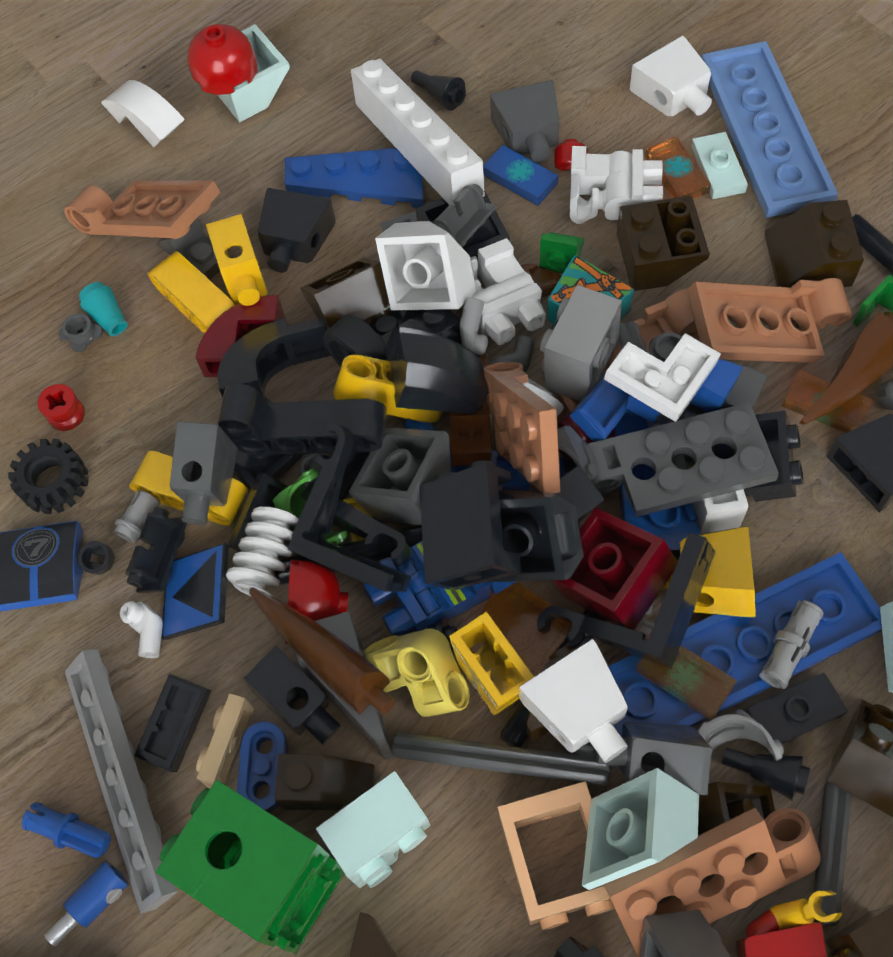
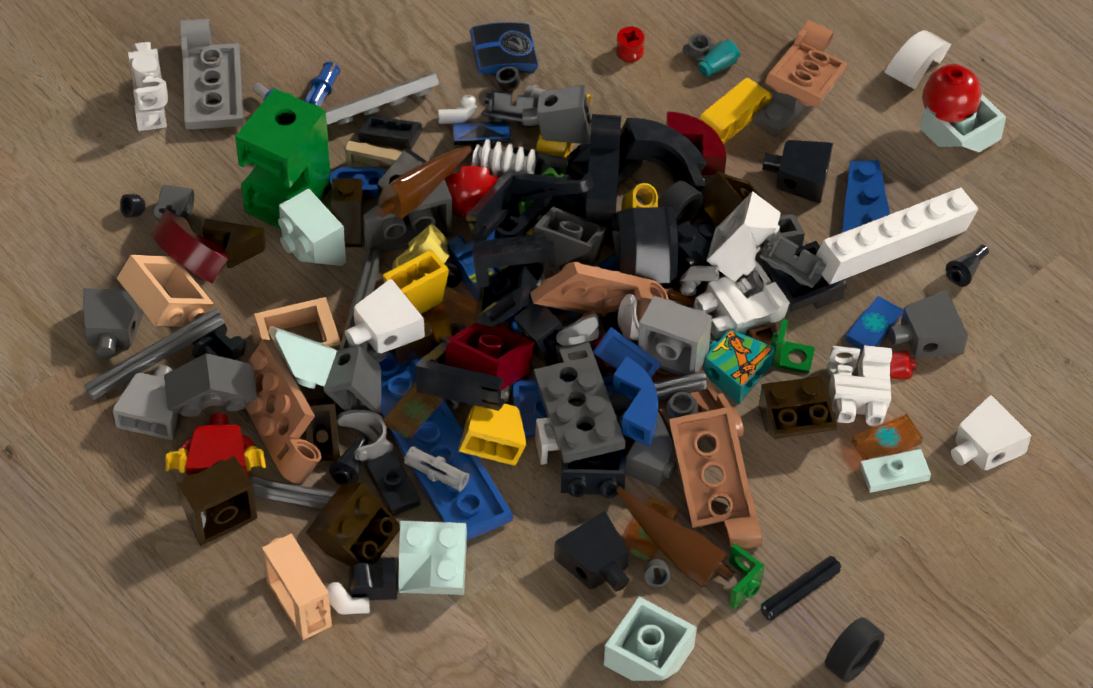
camera: 80 degrees right, 10 degrees down
black tyre [8,439,89,514] -> none
yellow torso [206,214,268,306] -> none
white plate [604,333,721,422] -> none
medium blue plate [701,41,838,218] -> none
dark brown slope [765,200,864,288] -> none

